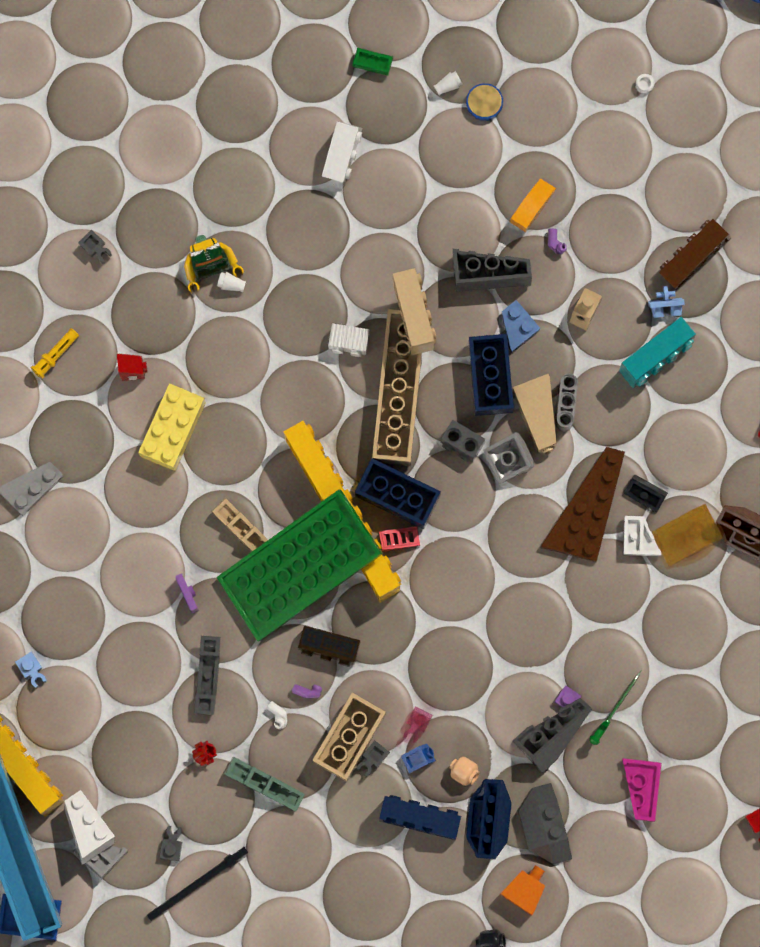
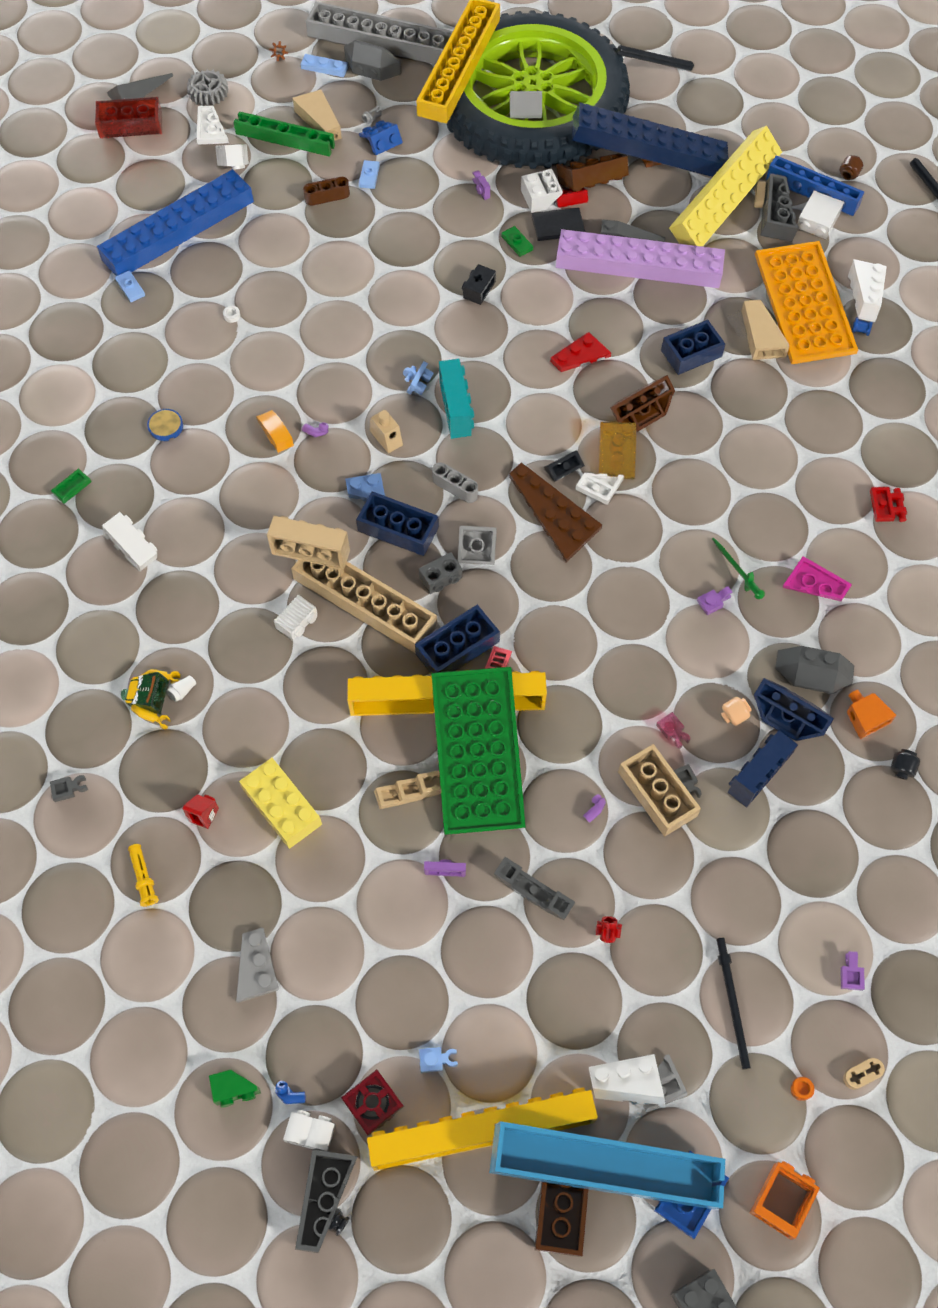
camera: 65 degrees left, 15 degrees down
dark grey plate [160,826,183,862] -> none
sand green slope [224,757,305,811] -> none
white arm [267,701,287,729] -> none
brick [298,625,361,667] -> none
blue bracket [401,744,435,773] -> none
white cone [434,71,462,95] -> none
dark grey wedge [452,248,532,292] -> none
tan slope [512,374,556,454] -> none
dark grey wedge [513,698,592,773] -> none
reddish brown wedge [659,219,731,290] -> none

